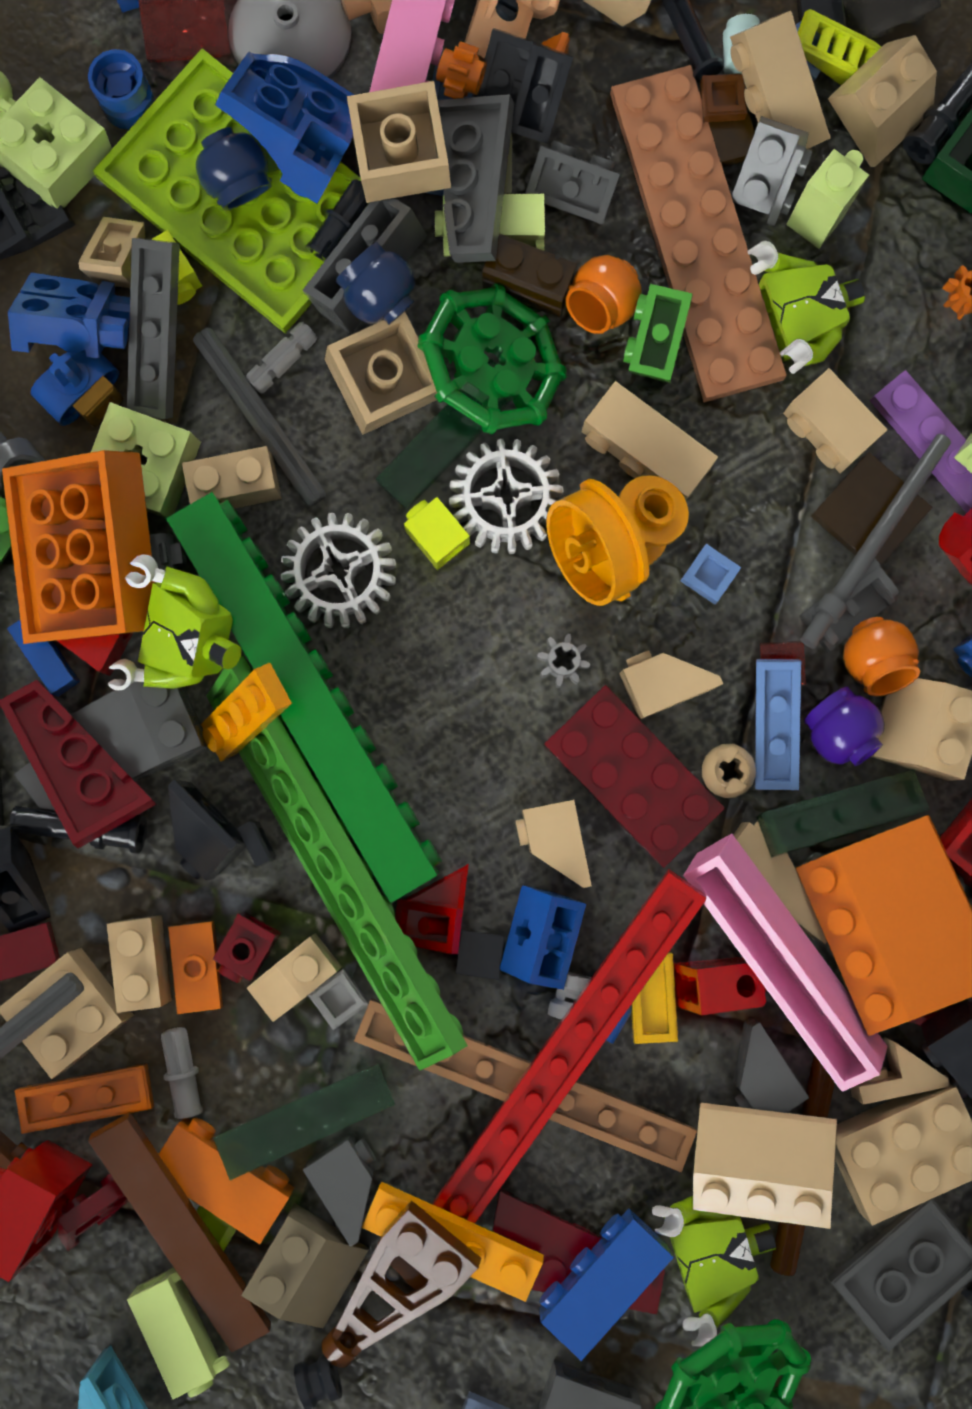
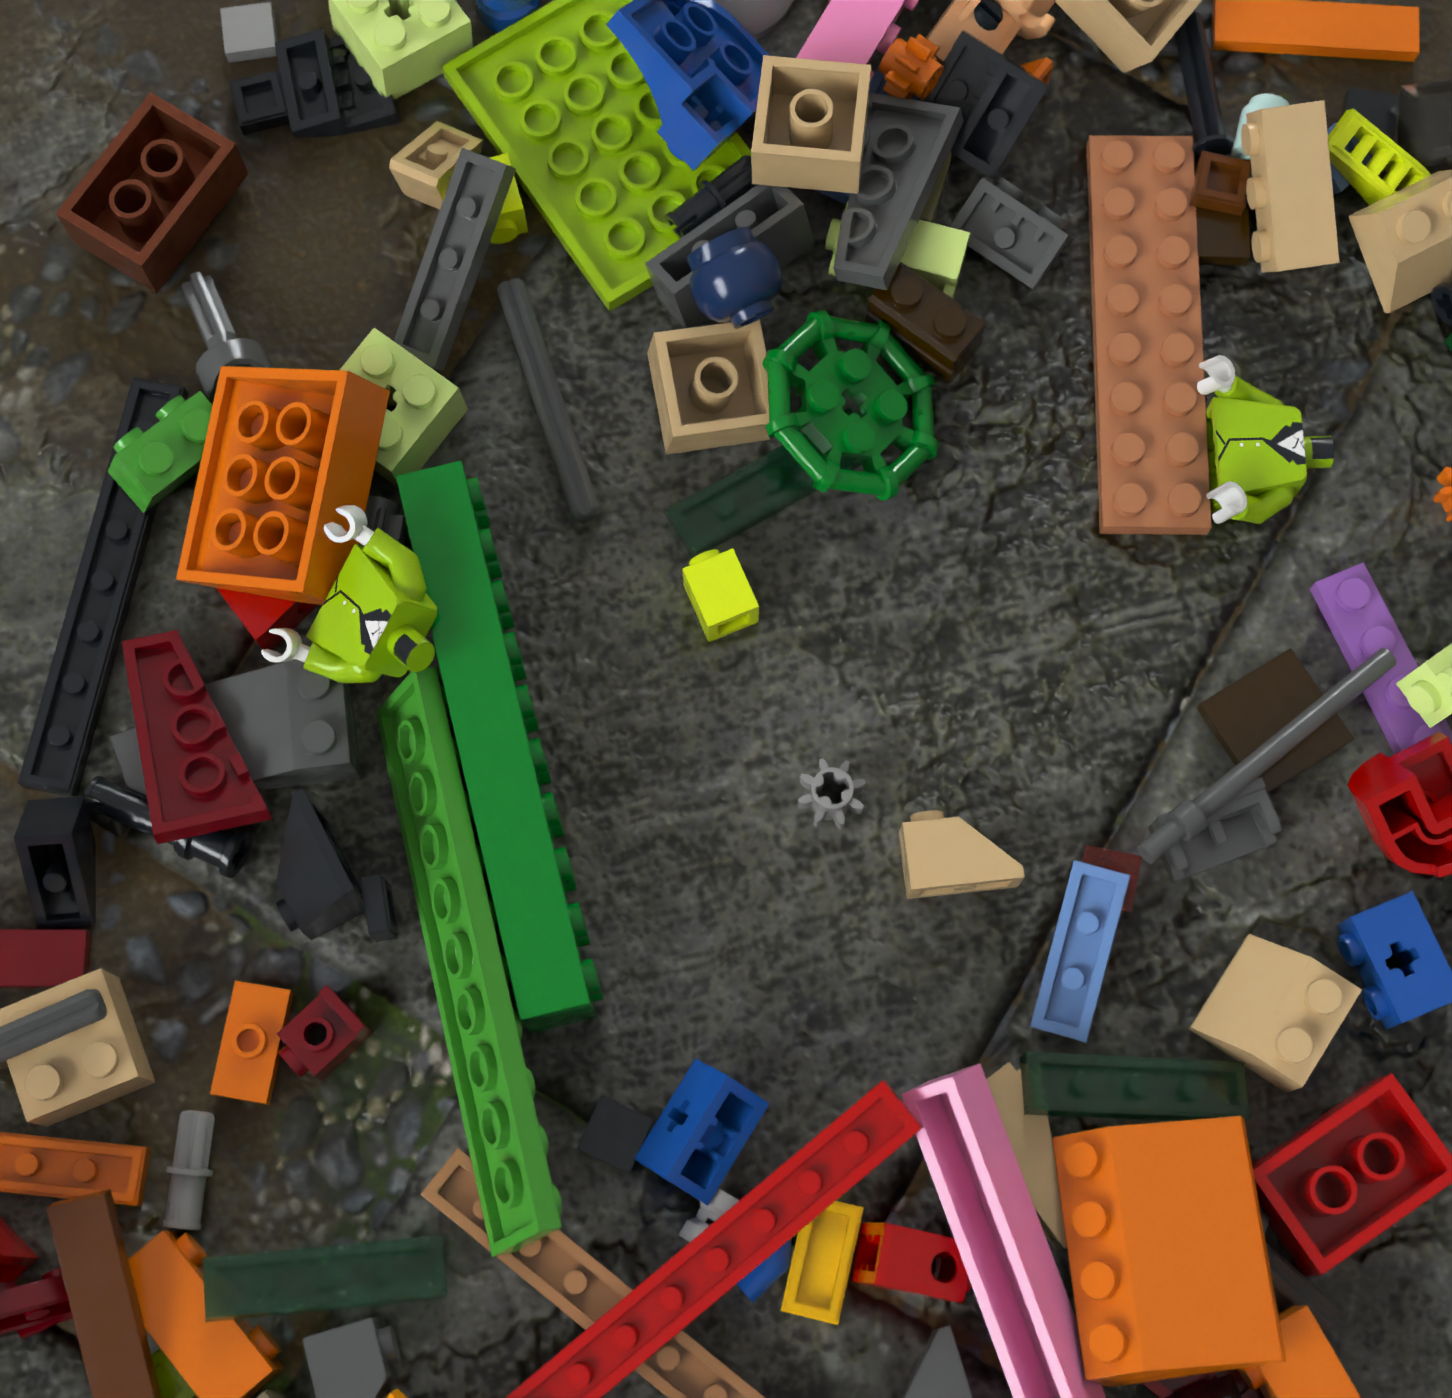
camera: 20 degrees right, 10 degrees down
blue piece [7,620,80,697] -> none
blue hips [8,273,130,358] -> none
blue beam [30,350,120,426] -> none
pearl gold tile [73,376,123,427] -> none
tan brick [107,915,172,1013] -> none
tan brick [182,446,282,508] -> none
dark blue piece [196,127,272,210] -> none
light orange plate [201,663,292,762] -> none
light grey axle [246,322,317,393] -> none
tan slope [247,933,342,1022] -> none
white gear [281,513,396,628] -> none
light grey tile [308,968,369,1030] -> none
red slope [395,864,469,954] -> none
white gear [449,438,564,554] -> none
tan slope [515,800,592,888] -> none
dark red plate [543,685,725,868] -> none
light orange piece [546,475,689,606] -> none
orange piece [565,255,642,334] -> none
tan brick [582,381,718,501] -> none
bright green brick [623,284,693,383] -> none
medium blue plate [680,544,741,605] -> none
tan piece [702,744,756,798] -> none
bracket [731,116,812,226] -> none
tan brick [783,368,888,474] -> none
yellowish green brick [786,149,869,249] -> none
dark purple piece [804,687,885,766] -> none
orange piece [843,617,920,696] -> none

